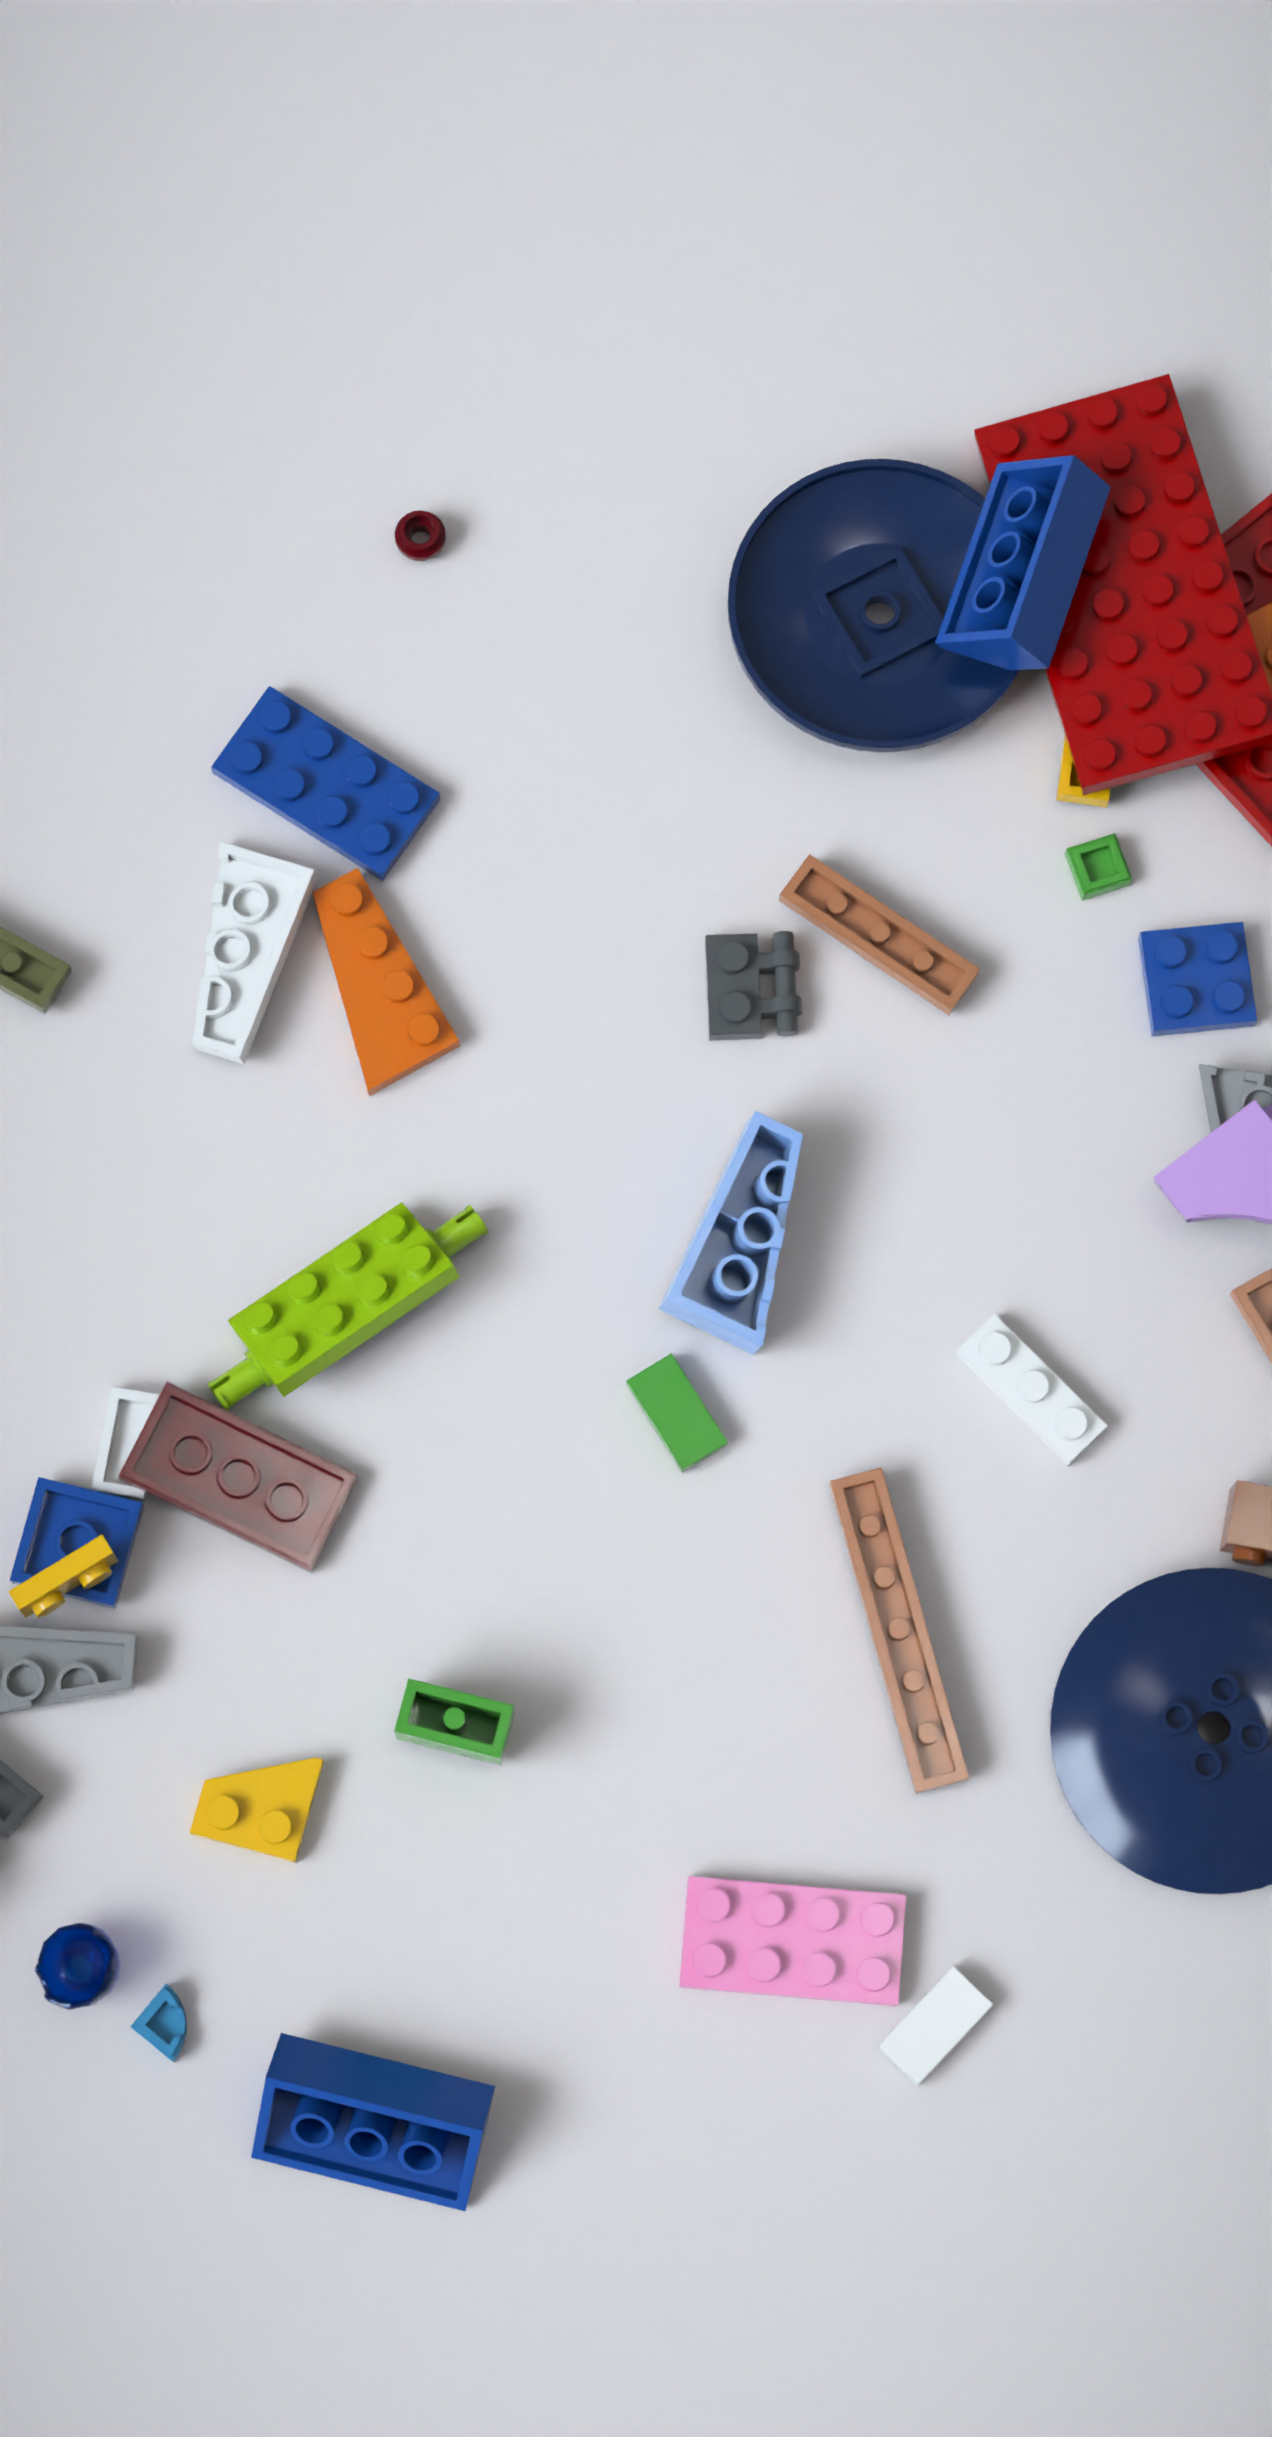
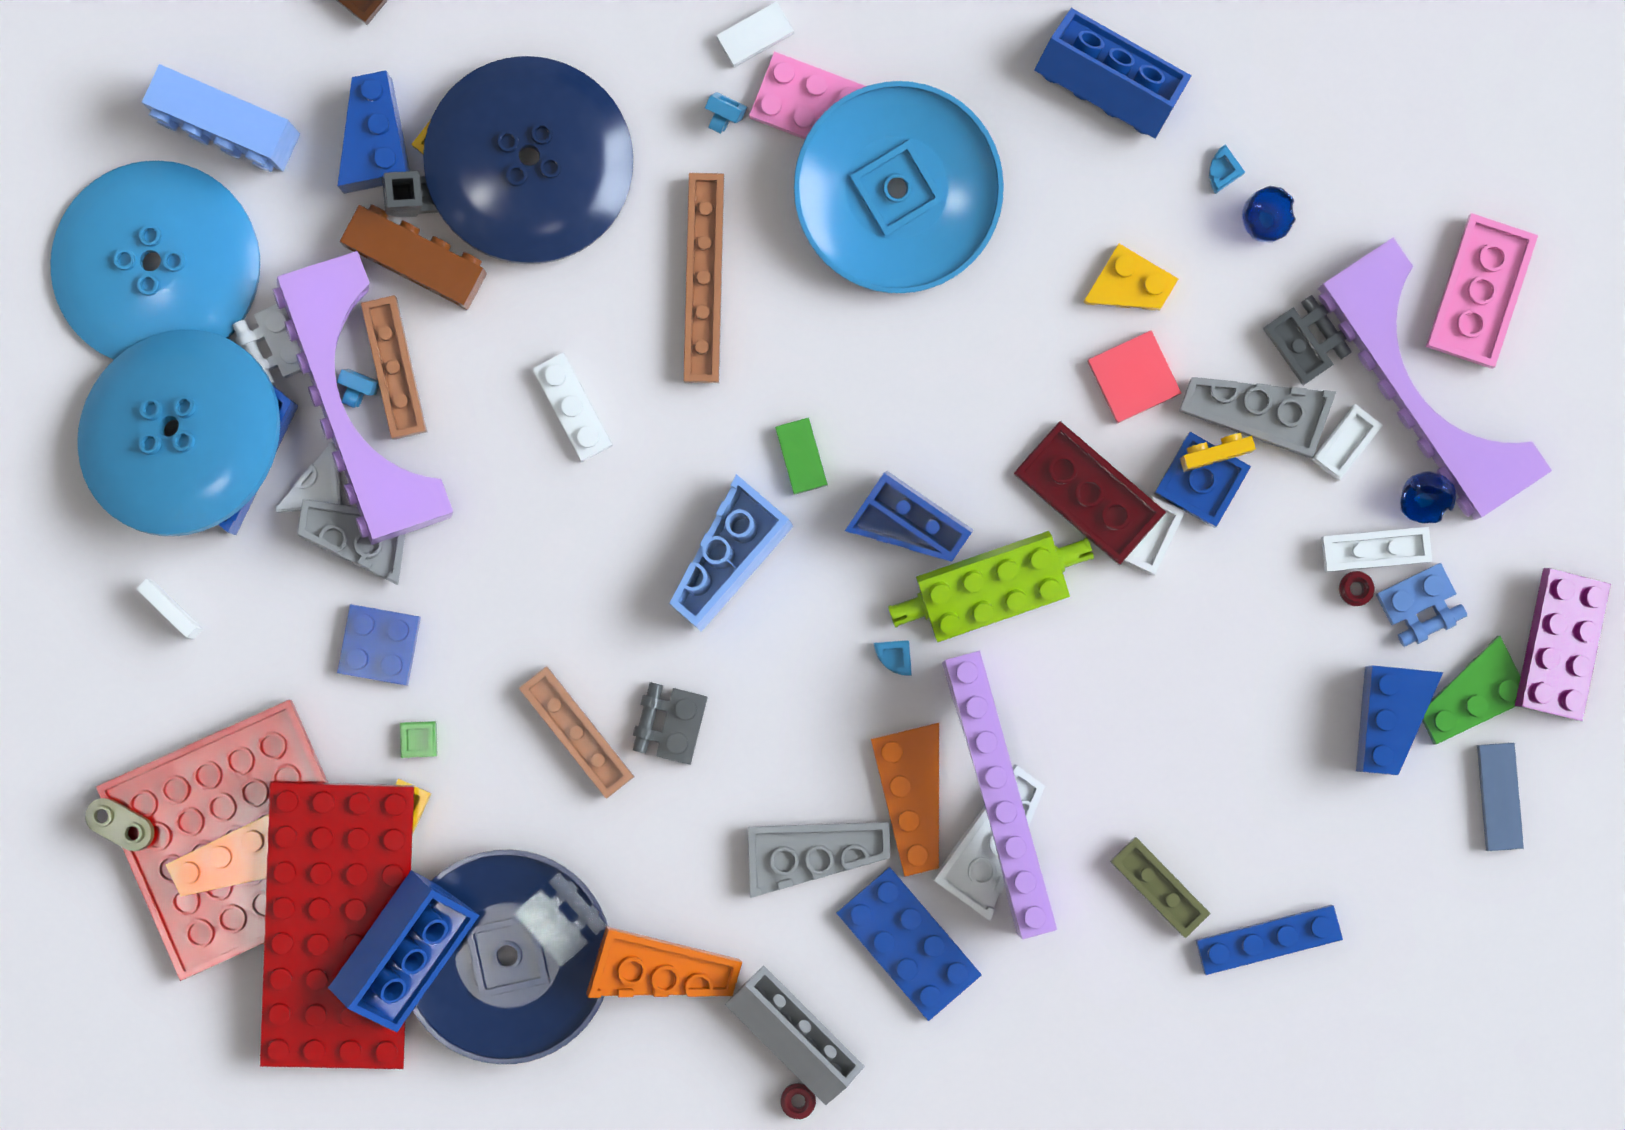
camera: 155 degrees left, 10 degrees up
bright green brick [394,1678,515,1766] -> none
none -> clear plate [514,873,607,967]
none -> orange wing [586,926,742,998]
none -> dark azure tile [705,92,748,134]
none -> light grey brick [725,965,865,1105]
none -> light grey wing [748,822,890,898]
none -> dark azure dish [794,81,1004,293]
none -> blue wedge [845,471,973,562]
none -> dark azure tile [874,640,912,676]
none -> lavender arch [942,651,1057,940]
none -> coral tile [1087,330,1181,424]

